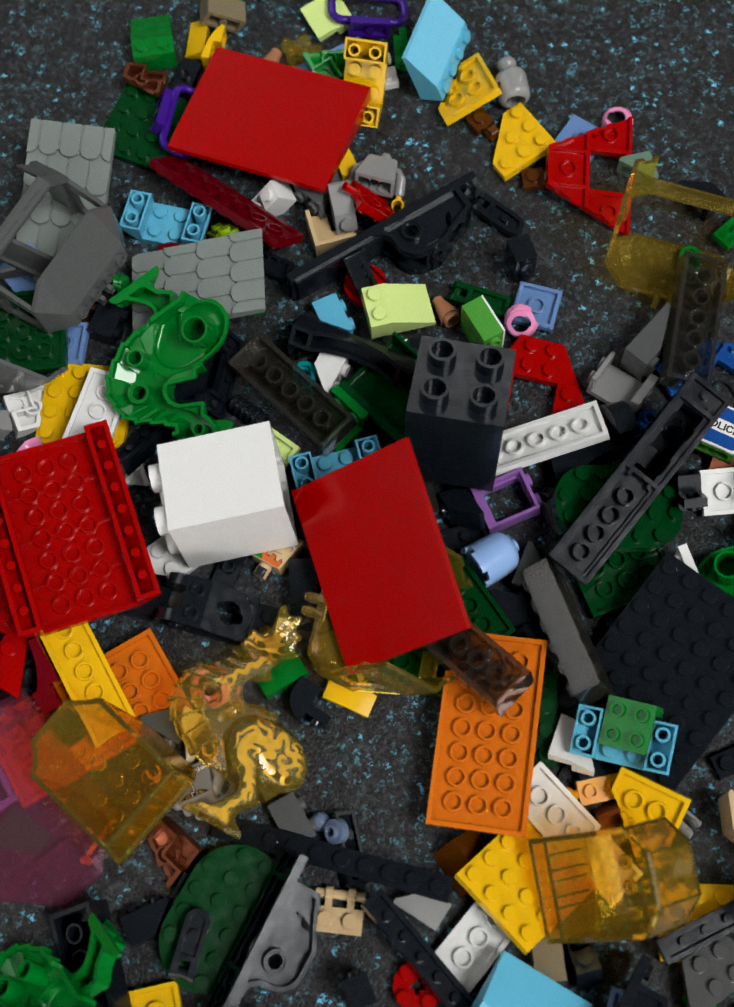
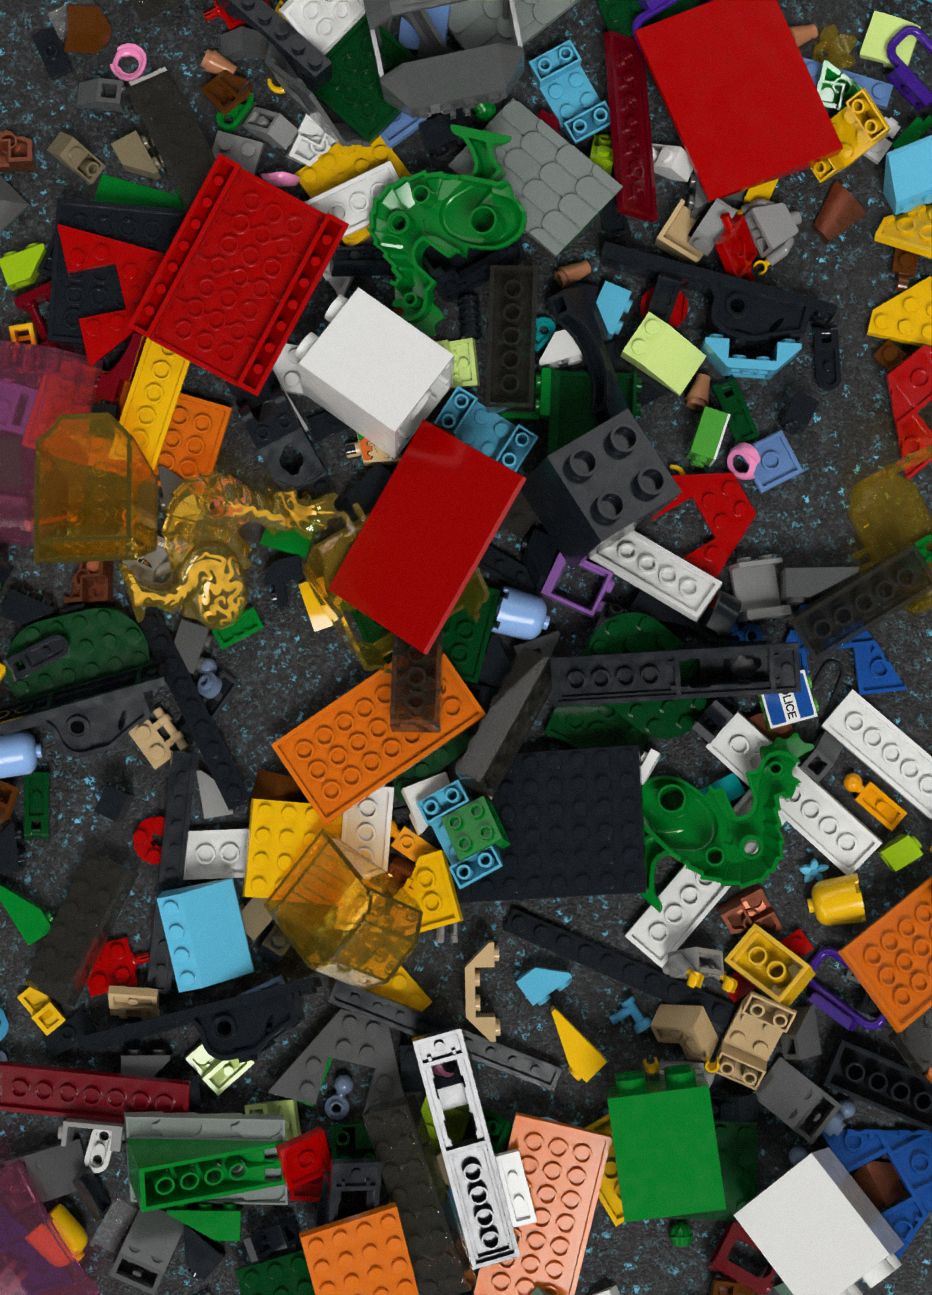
camera: 40 degrees right, 15 degrees up
none -> green plate [211,607,265,650]
none -> nougat cone [554,260,591,289]
none -> medium azure slope [700,334,802,379]
none -> copper slope [812,181,867,246]

